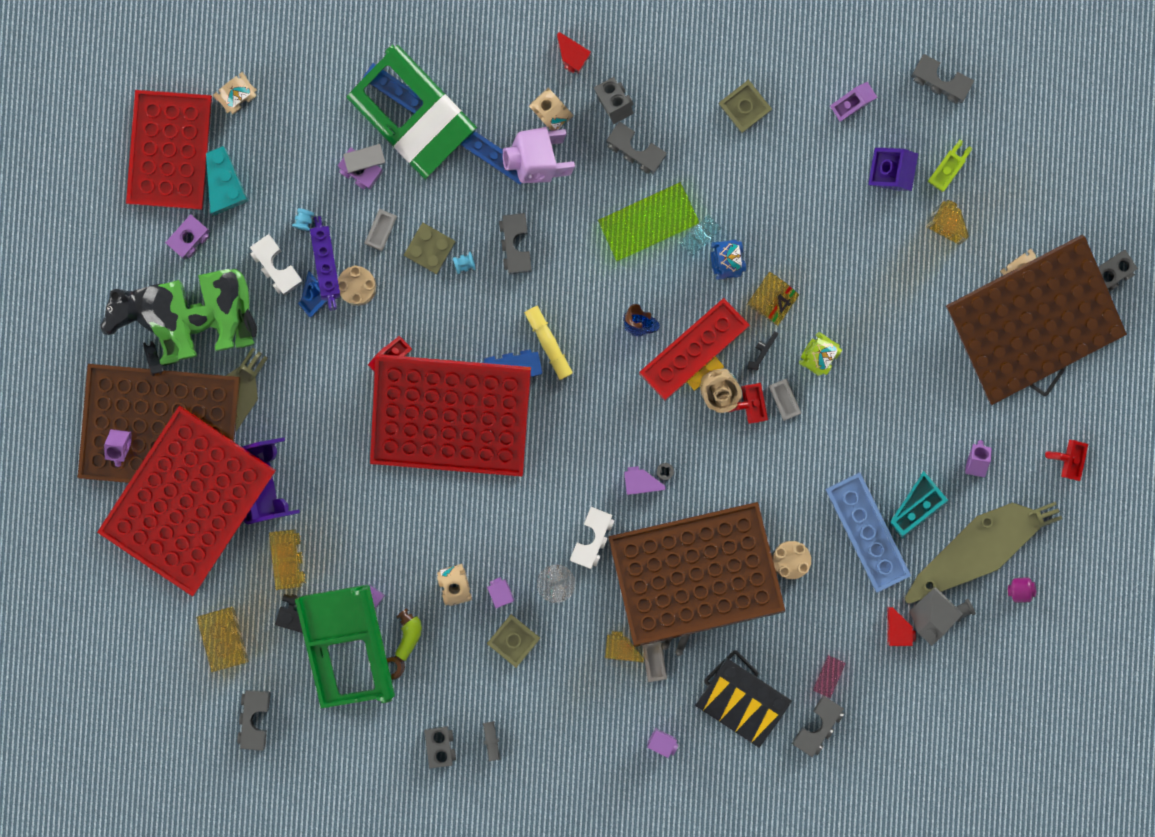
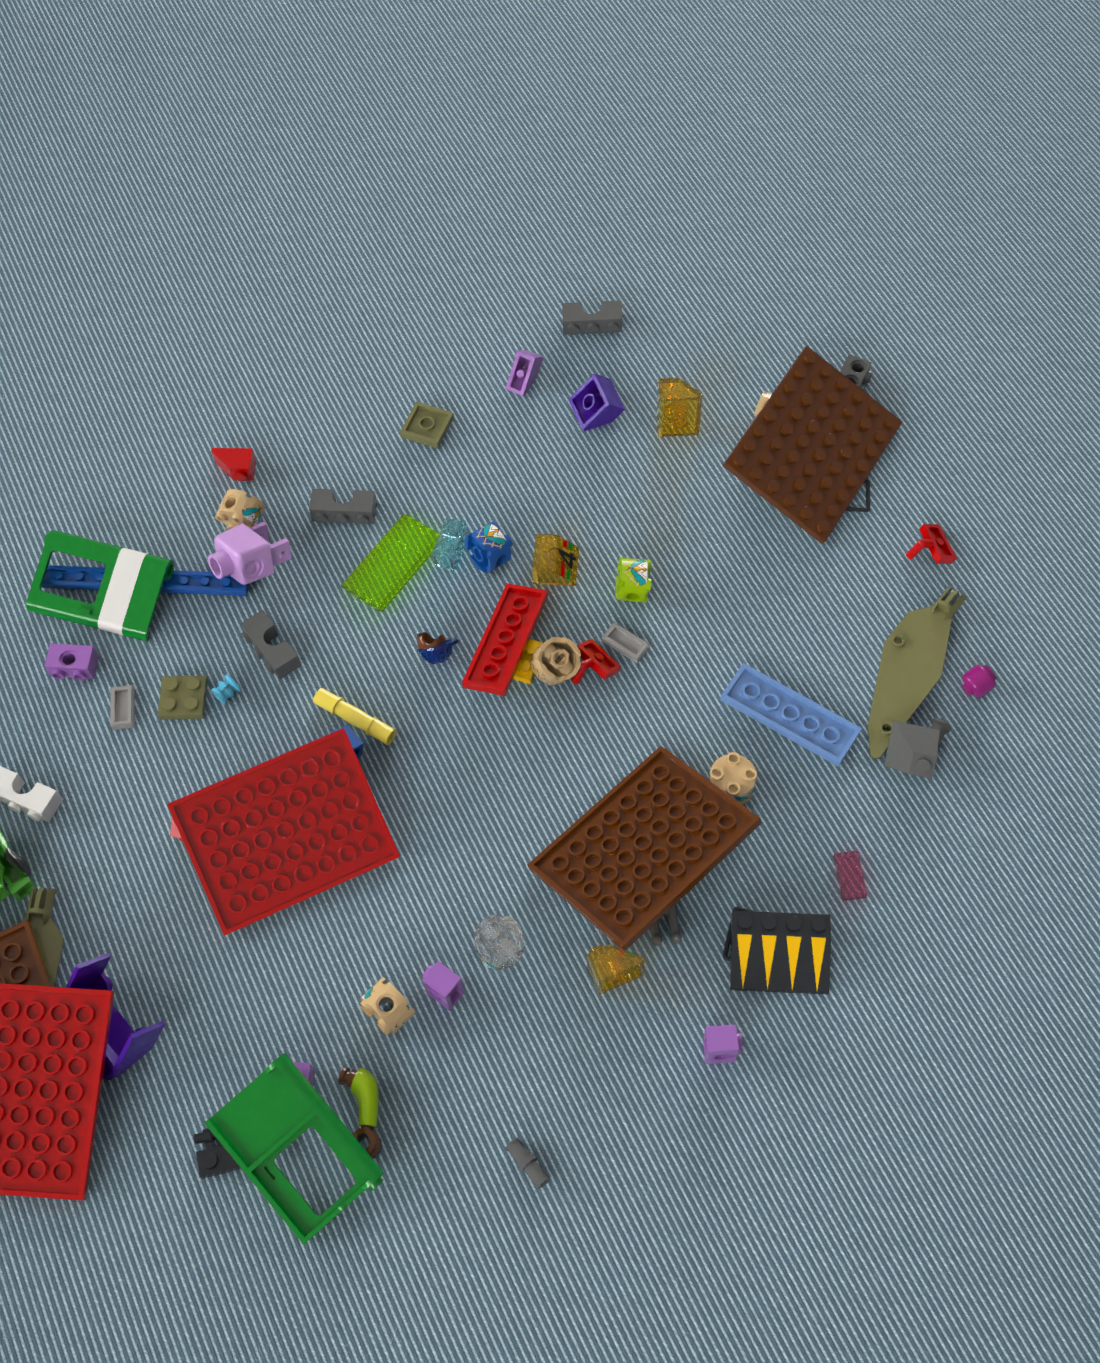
camera: 30 degrees left, 25 degrees down
clear yellow slope [196,606,249,672] -> none
dark grey arch [237,690,271,751] -> none
clear yellow slope [269,529,305,590] -> none
medium azure bush [292,208,314,231] -> none
blue slope [298,270,328,318] -> none
dark purple plate [310,216,341,311] -> none
tan brick [338,266,377,306] -> none
light grey tile [343,144,386,173] -> none
dark grey brick [424,726,456,769] -> none
olive plate [487,614,540,668] -> none
white arch [570,507,615,569] -> none
dark grey brick [593,77,634,124] -> none
medium lavender slope [624,466,665,495] -> none
light grey tile [642,641,667,682] -> none
dark grey bush [656,463,674,480] -> none
black piece [747,331,779,370] -> none
dark grey arch [792,695,844,758] -> none
red slope [887,607,916,646] -> none
teal wedge [891,471,948,539] -> none
lime hinge [927,139,973,193] -> none
medium lavender piece [965,440,992,478] -> none

